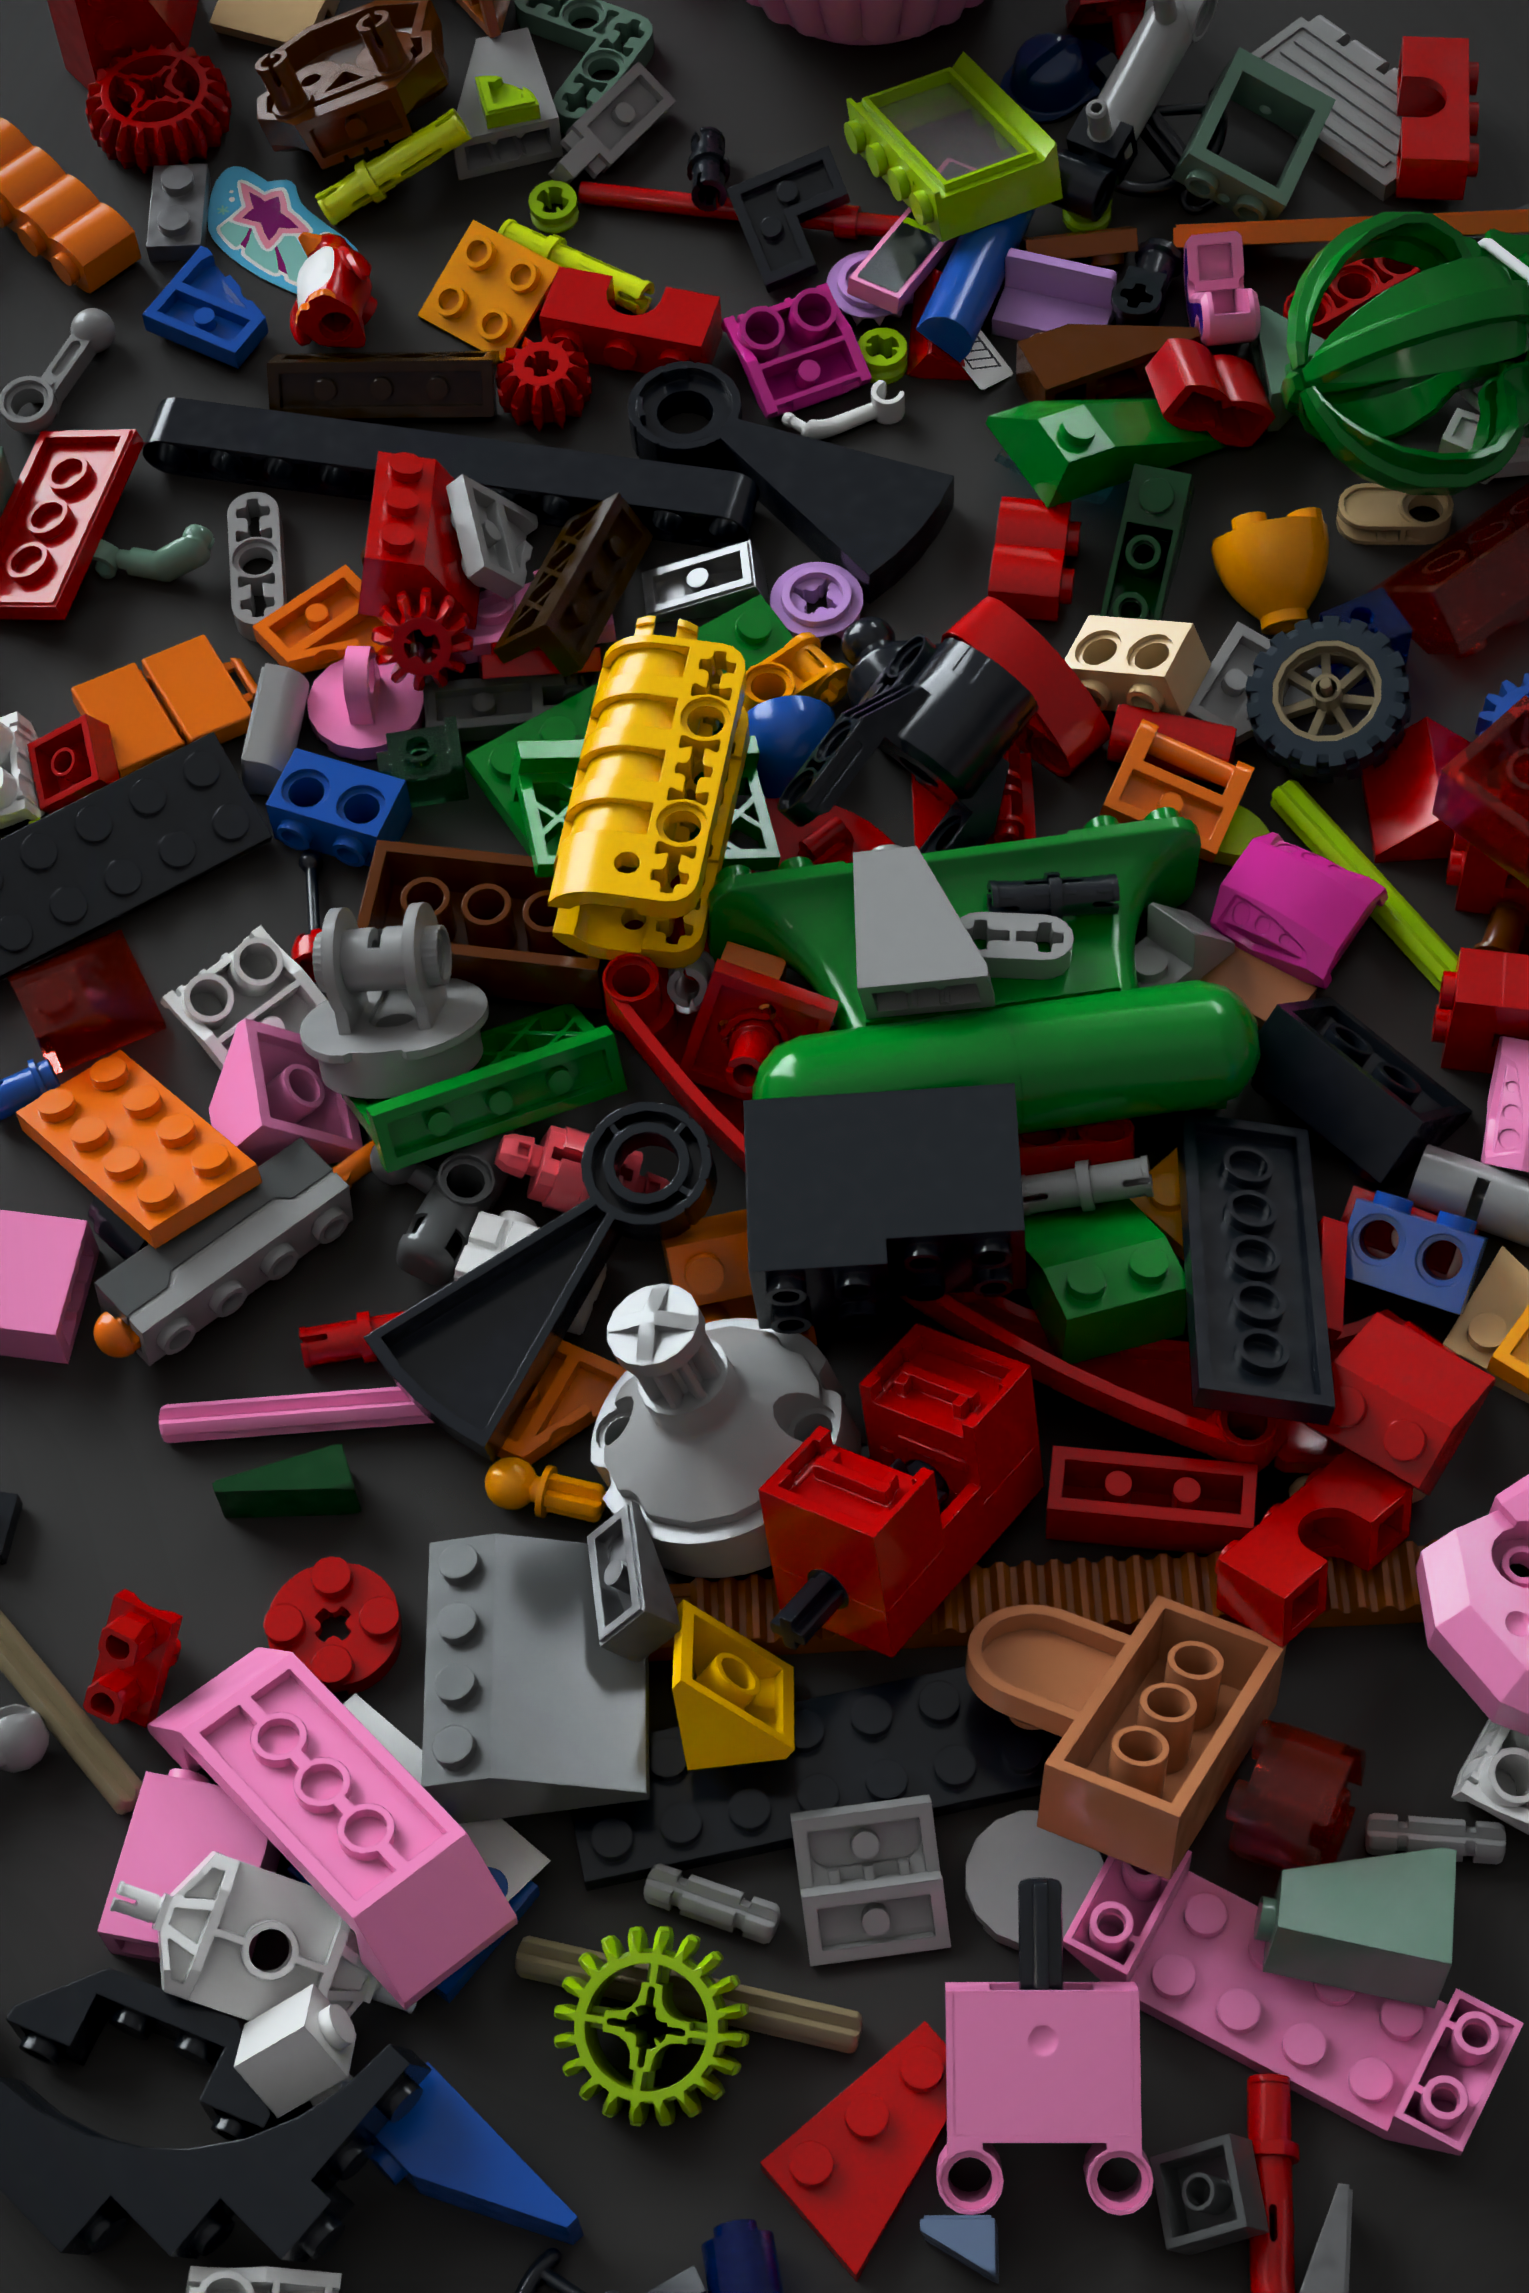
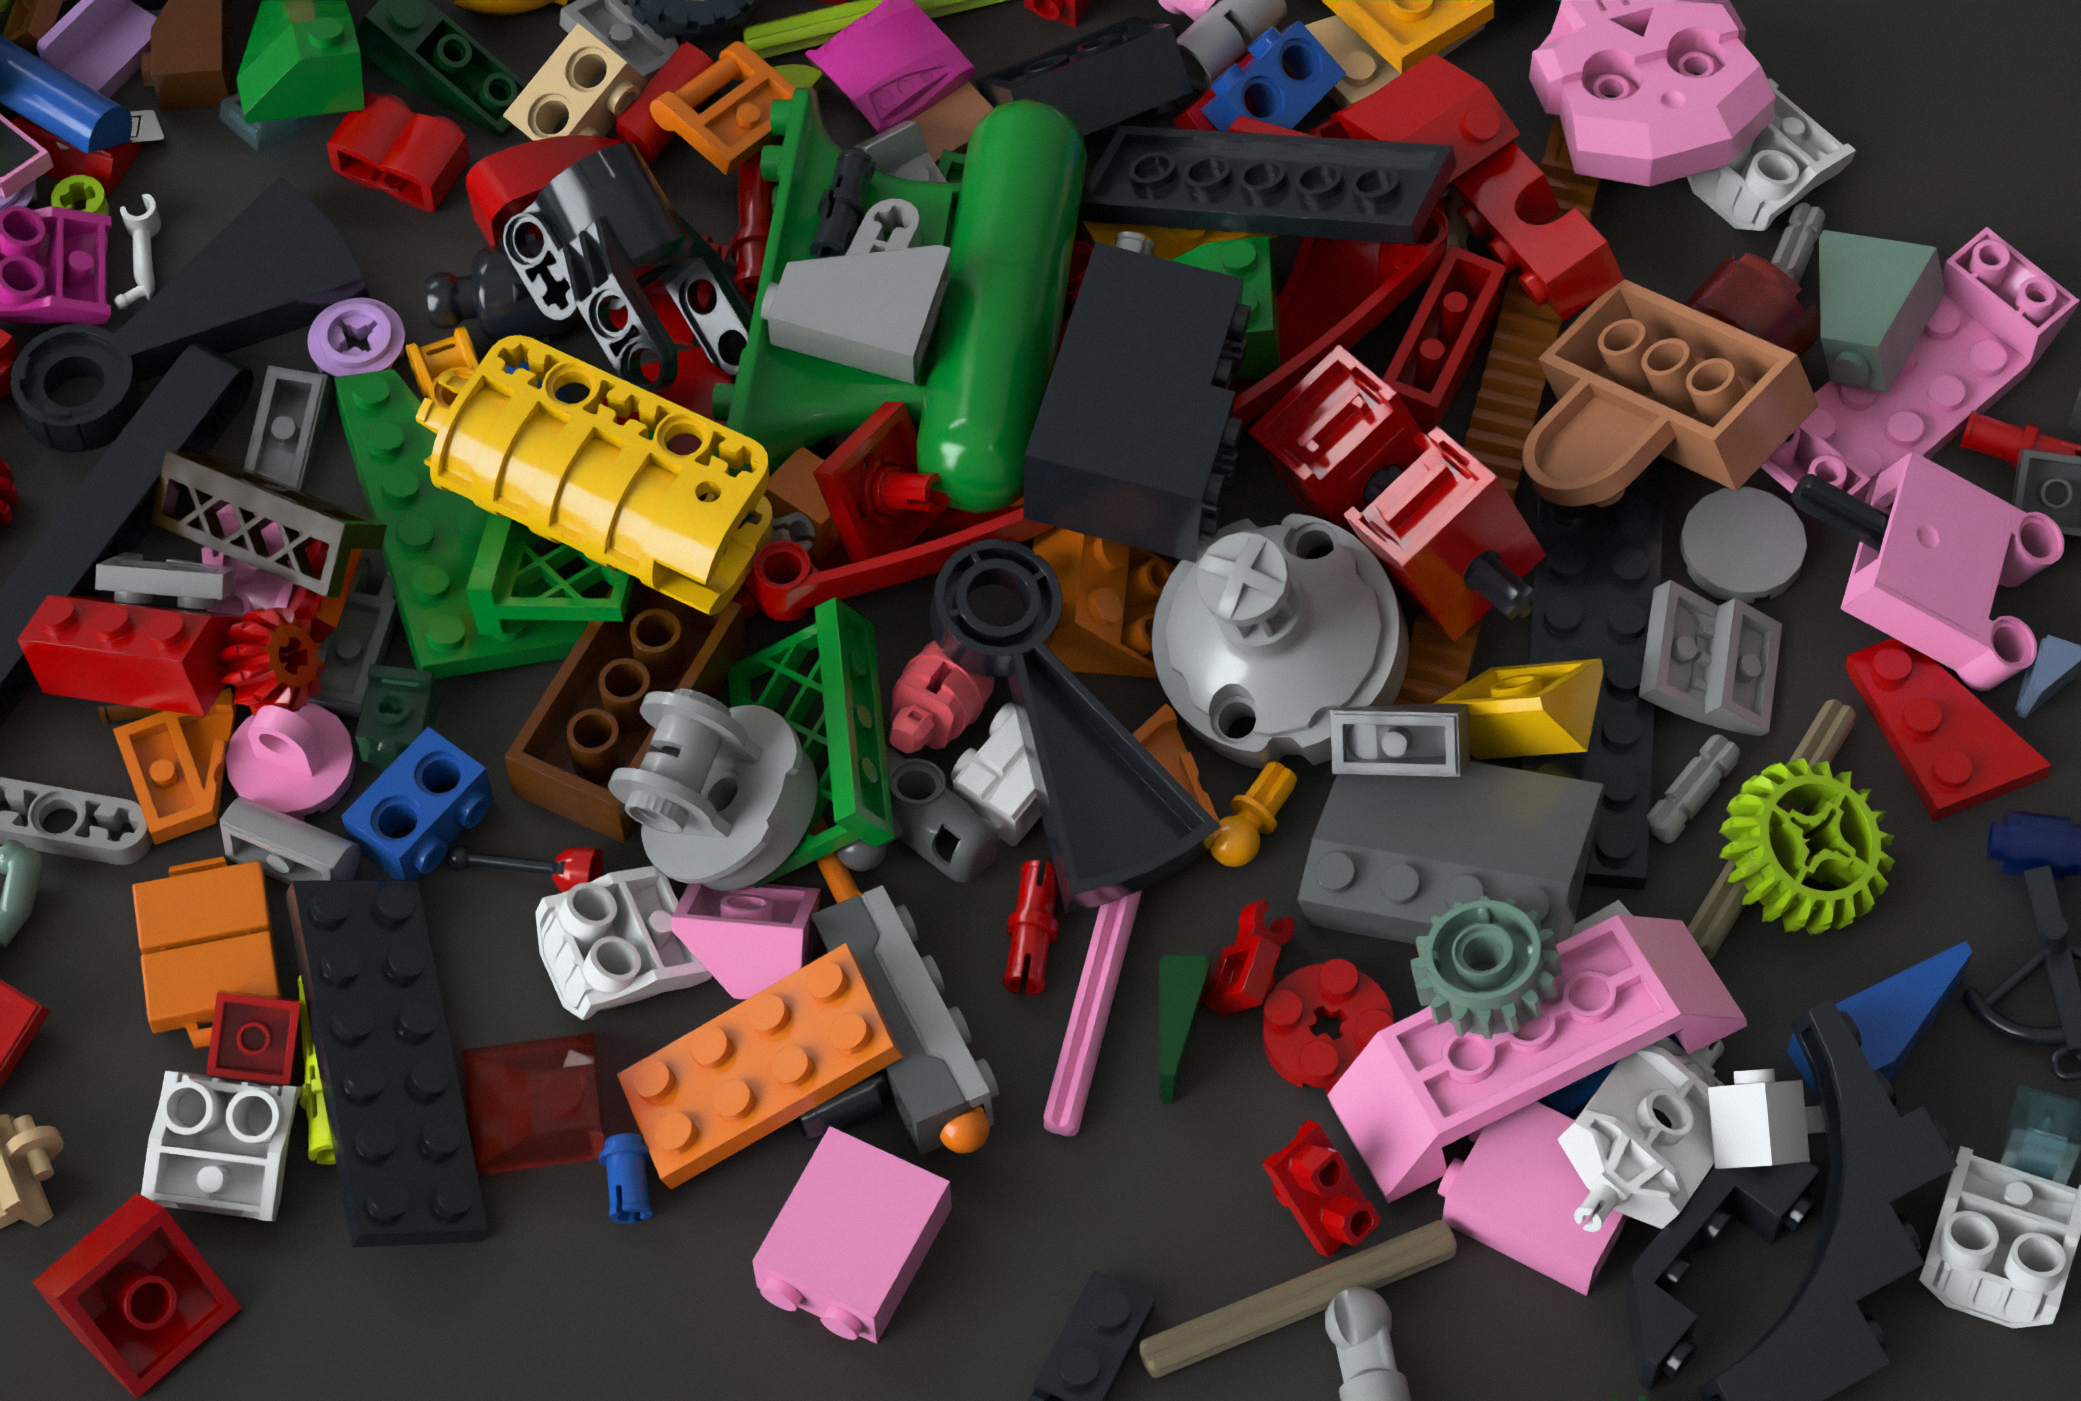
camera: 75 degrees left, 0 degrees up
none -> red plate [1203,899,1294,1016]
none -> sand green gear [1411,896,1562,1039]

